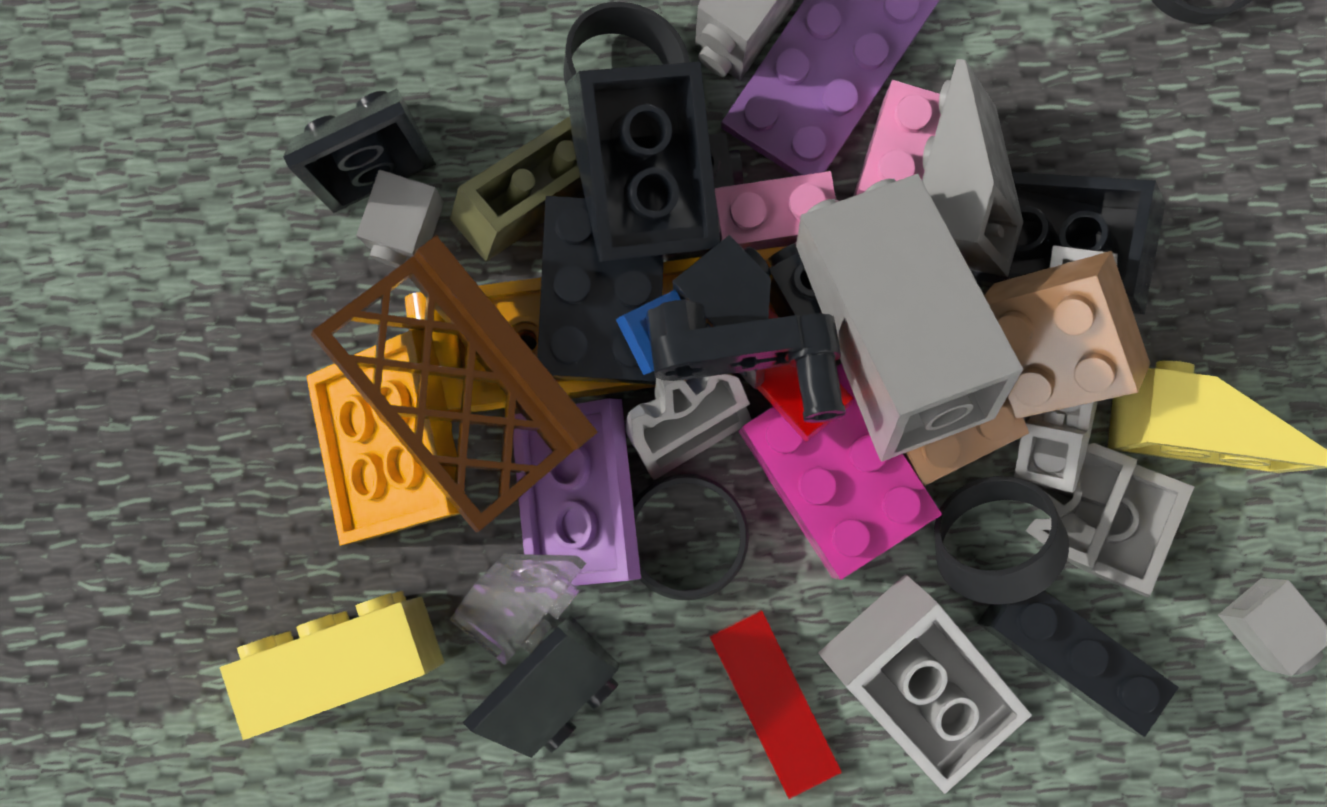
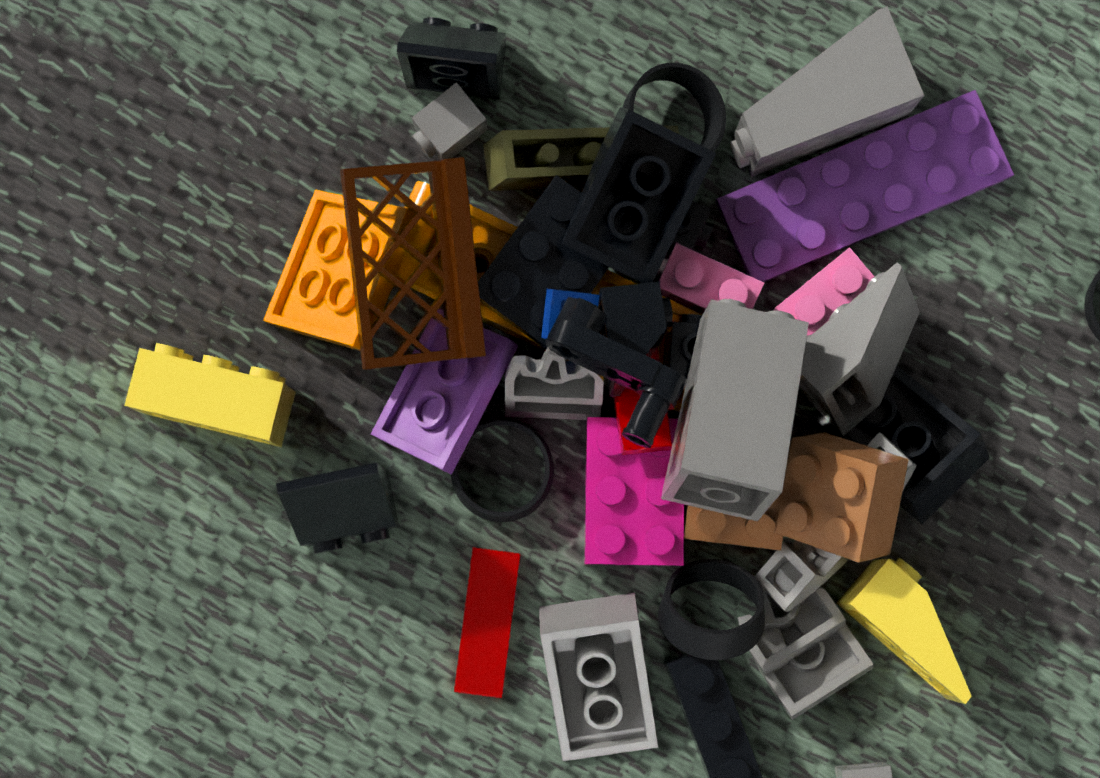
camera: 35 degrees right, 0 degrees up
clear slope [450,554,587,665] -> none

